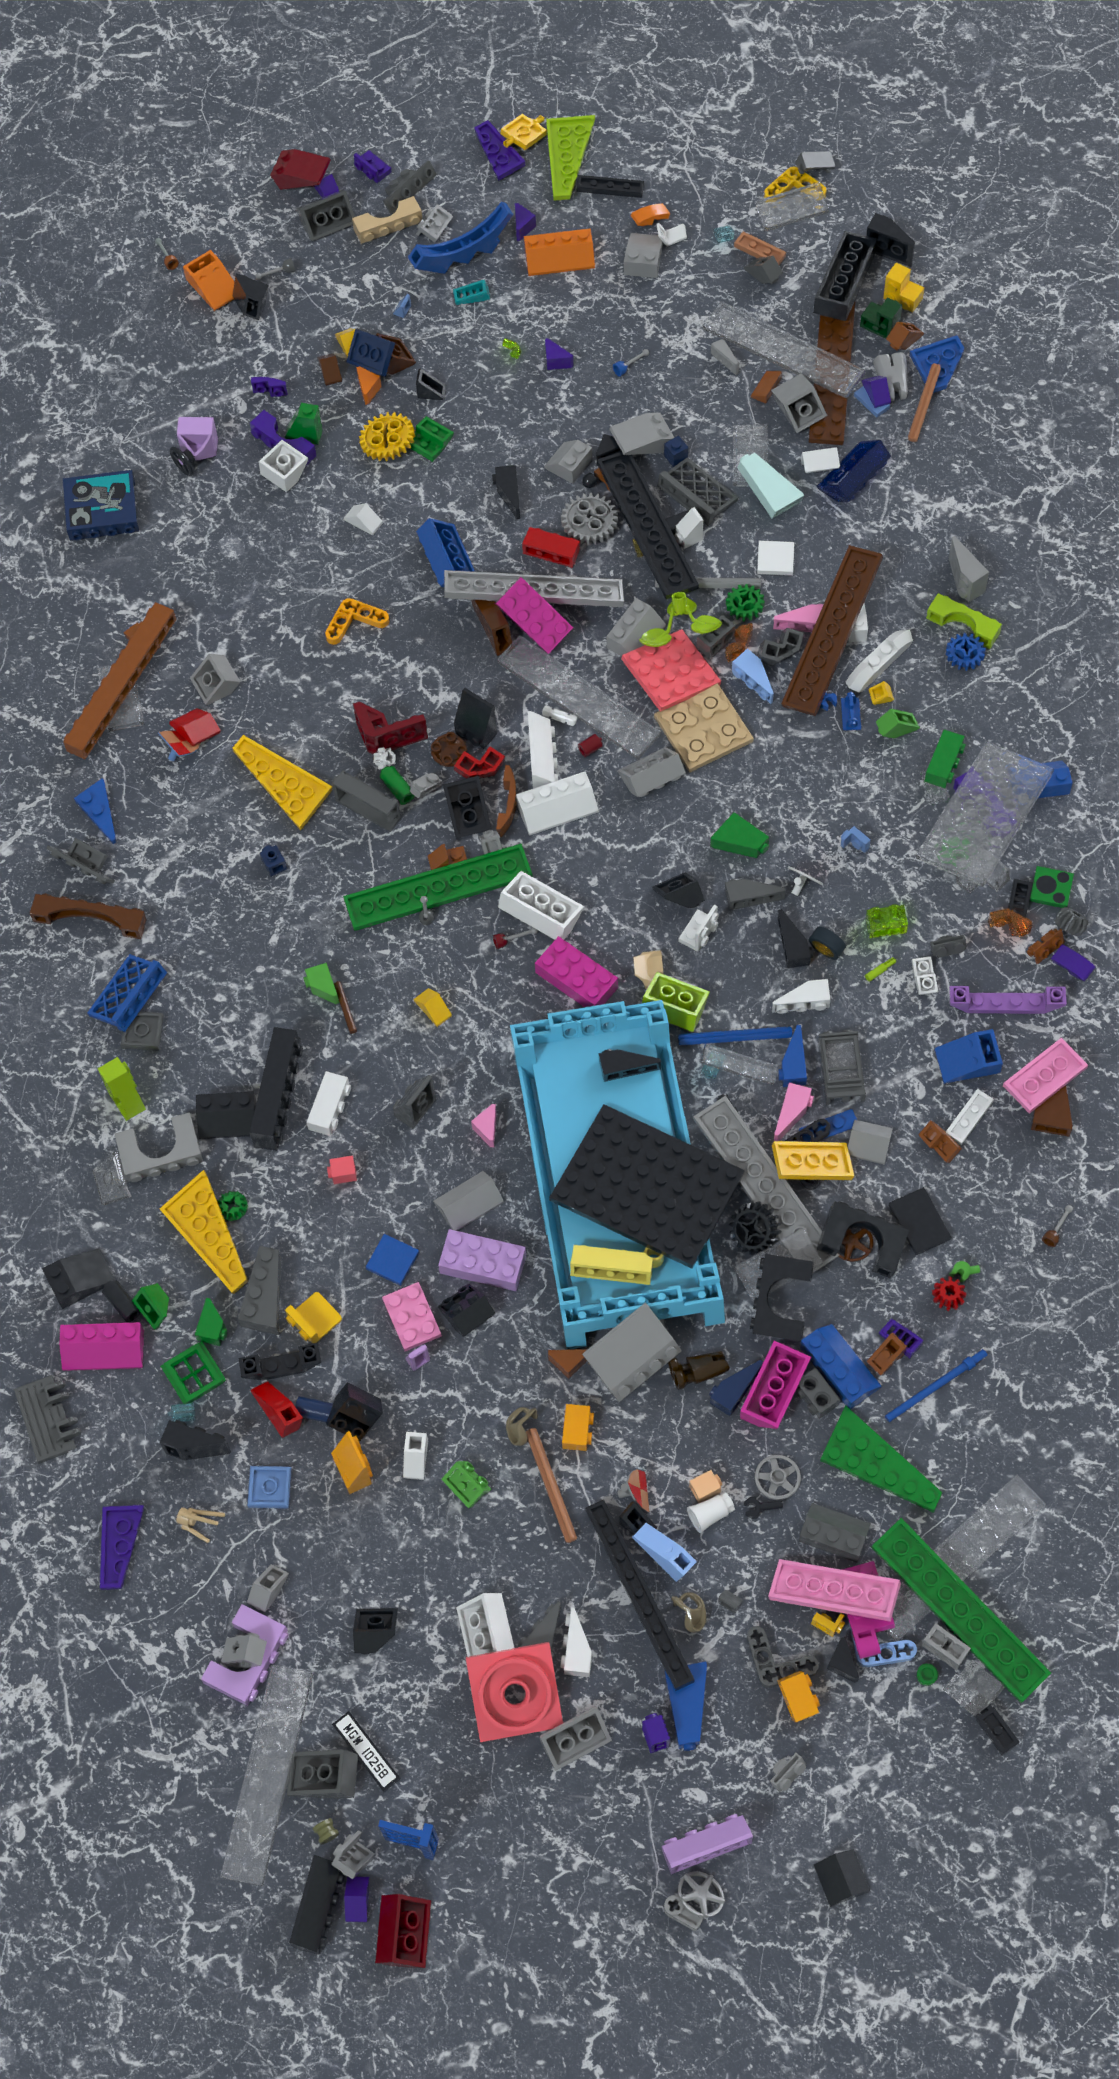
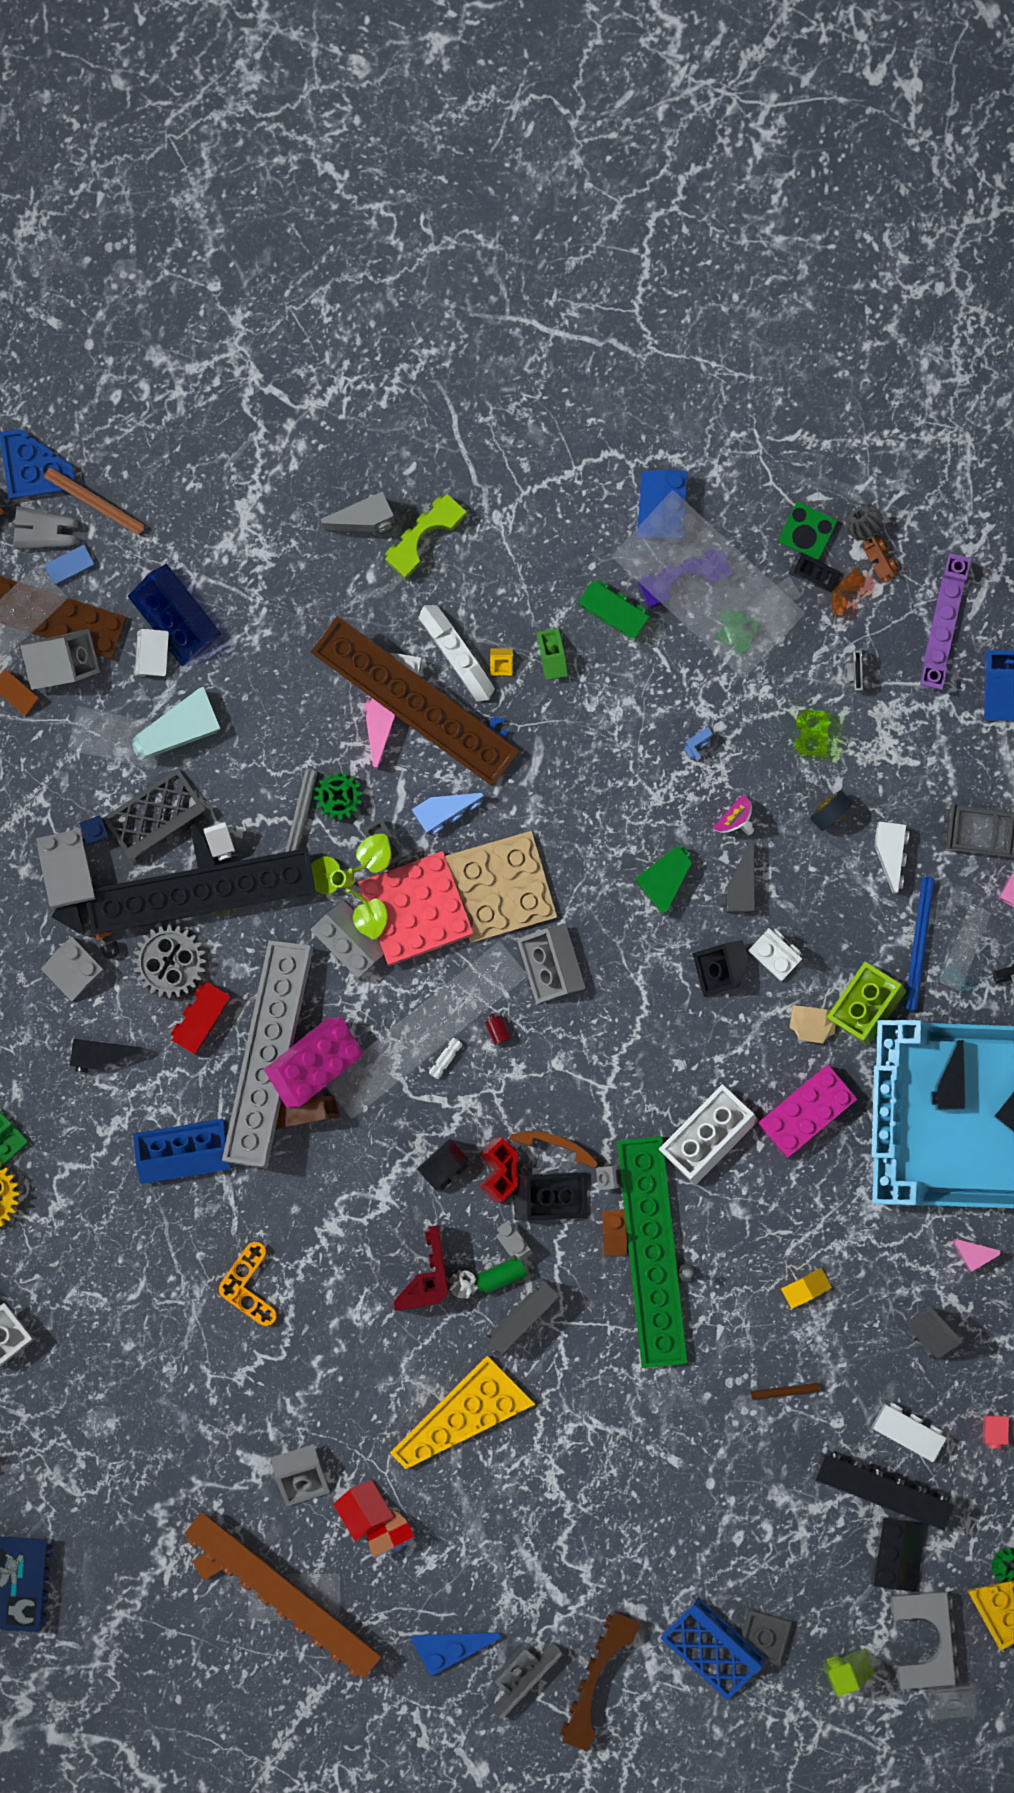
camera: 85 degrees left, 20 degrees up
dark blue brick [260,845,287,877] -> none
bright green slope [303,963,339,1004] -> none
white slope [344,503,383,535] -> none
reddish brown dish [431,732,467,767] -> none
hinge [493,927,538,949] -> none
white slope [516,772,599,836] -> none
white slope [528,711,558,789] -> none
clear orange slope [725,623,753,662] -> none
white tile [757,541,794,575] -> none
dark grey brick [757,628,804,666] -> none
black slope [777,909,813,968] -> none
blue slope [778,1025,807,1087] -> none
blue hinge [841,692,861,730] -> none
dark purple slope [862,376,891,408] -> none
lime pin [865,957,896,982] -> none
white slope [911,956,938,995] -> none
blue gear [946,633,986,671] -> none
dark purple slope [1051,944,1096,981] -> none

